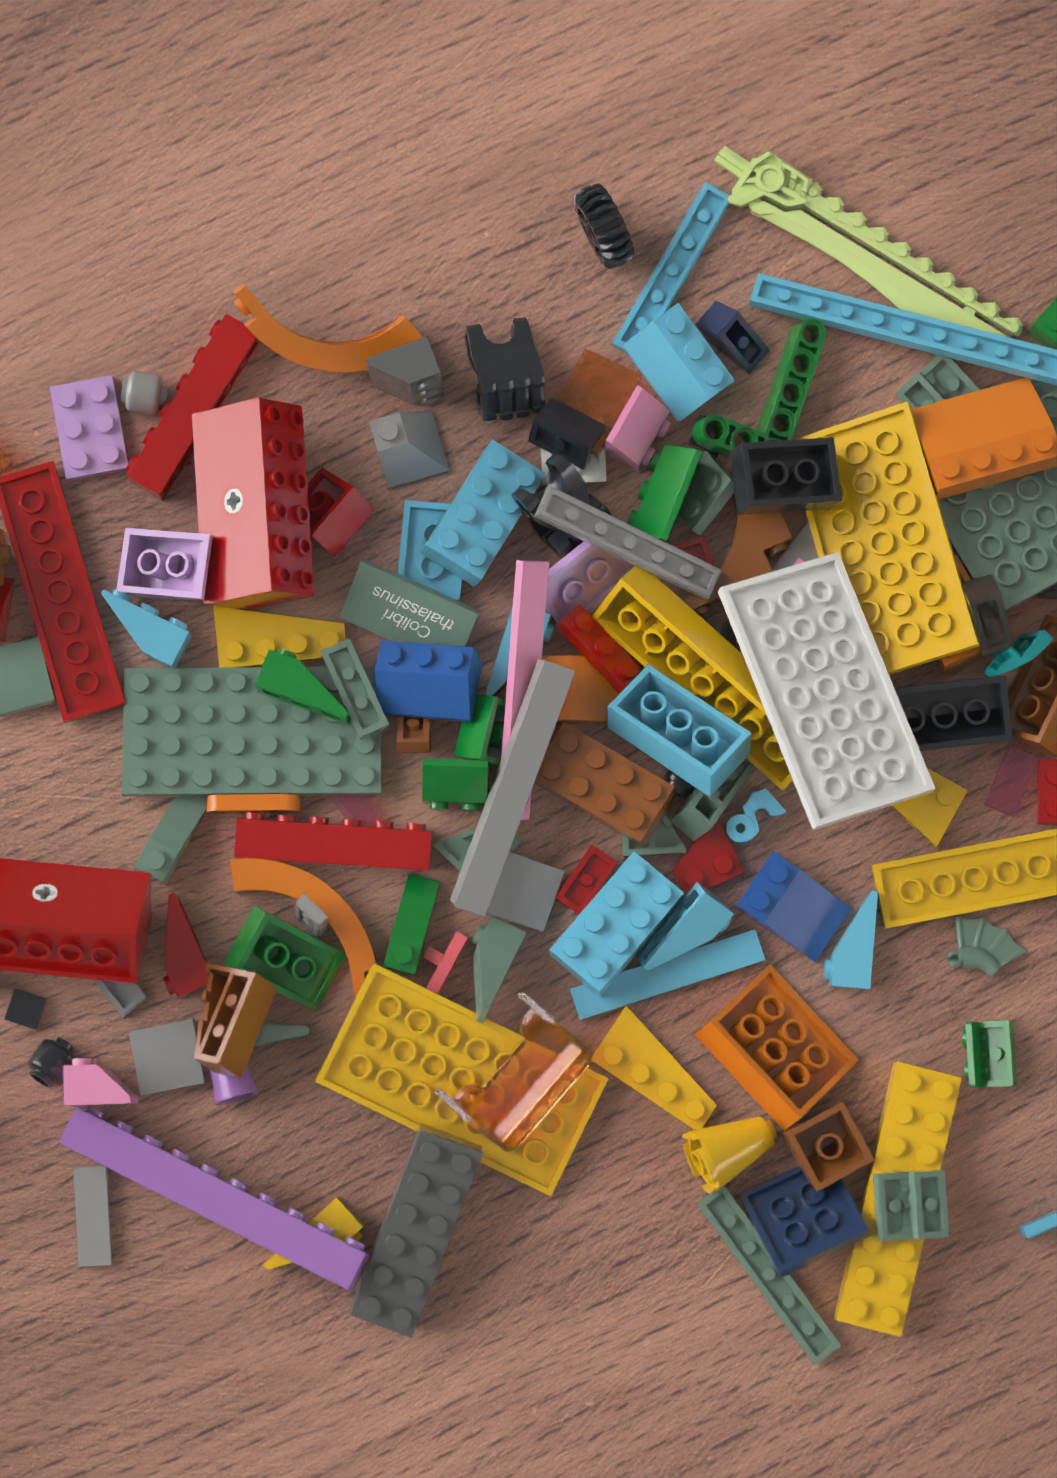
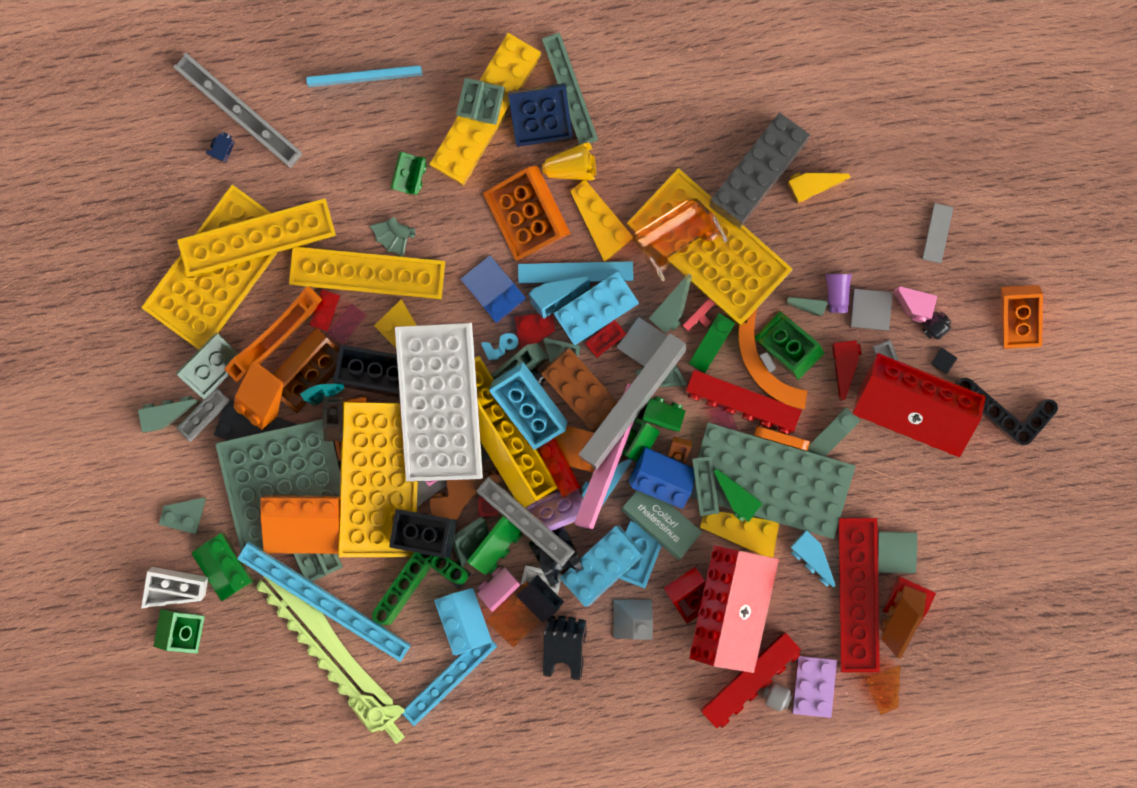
camera: 165 degrees left, 5 degrees up
medium lavender brick [59,1106,371,1291] -> none
lavender slope [116,528,213,600] -> none
dark orange wedge [194,963,277,1079] -> none
orange arch [232,284,423,372] -> none
dark grey slope [366,337,444,406] -> none
black gear [573,183,634,269] -> none
dark blue slope [695,301,769,374] -> none
dark orange slope [781,1102,875,1192] -> none
medium azure slope [823,891,878,990] -> none

